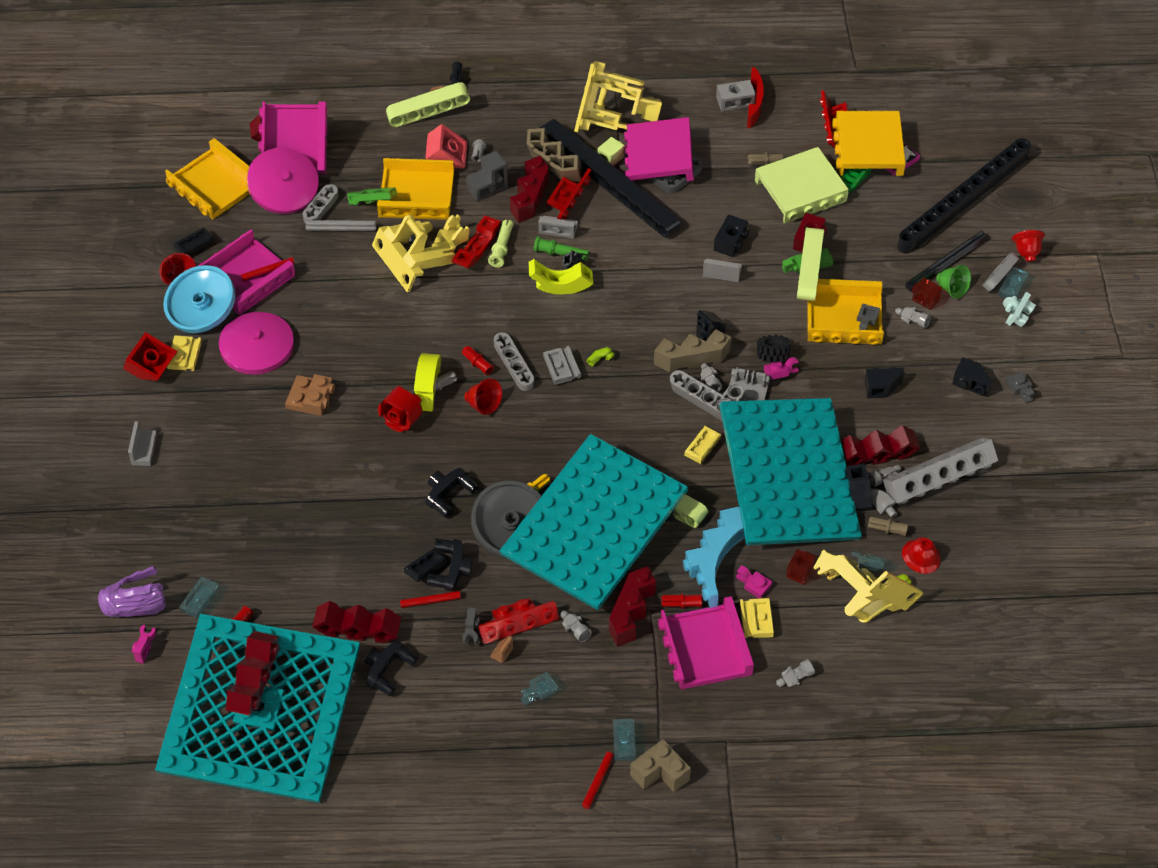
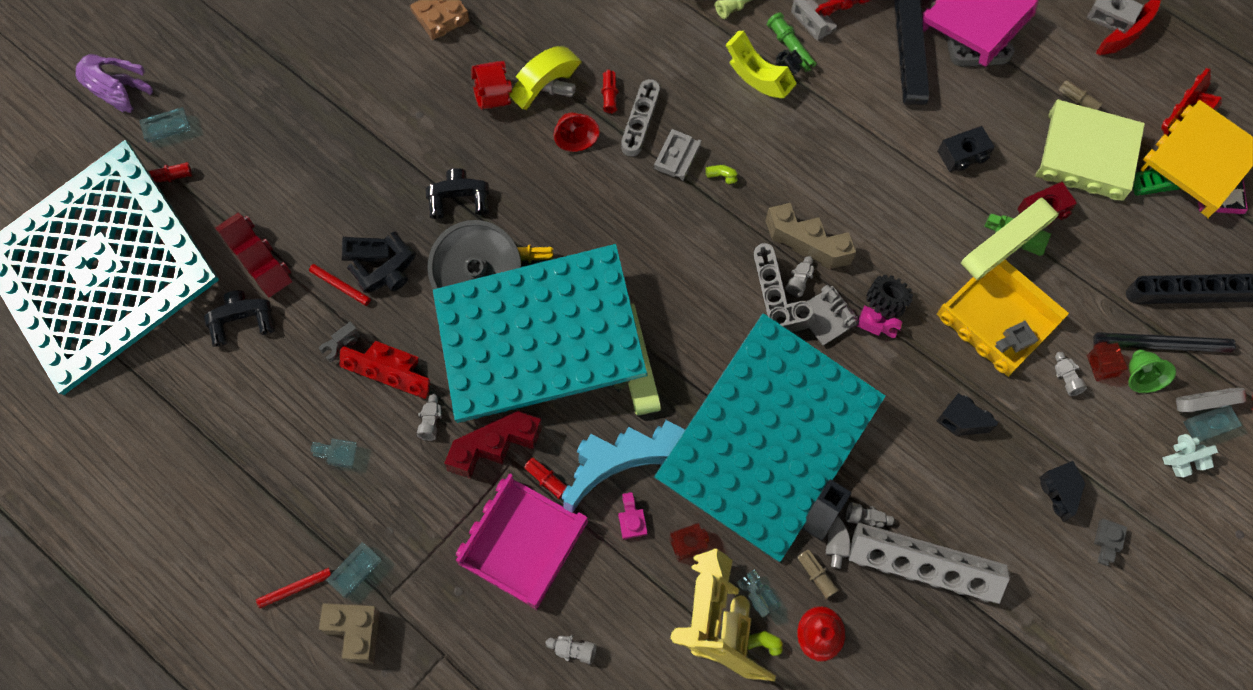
camera: 40 degrees right, 15 degrees up
dark pink plate [132,625,156,664] -> none
dark red brick [226,631,280,716] -> none
medium nougat slope [490,636,513,663] -> none
light yellow plate [684,426,721,464] -> none
black slope [696,310,726,341] -> none
light grey panel [703,258,742,282] -> none
light yellow plate [740,598,774,638] -> none
dark red brick [841,425,921,466] -> none

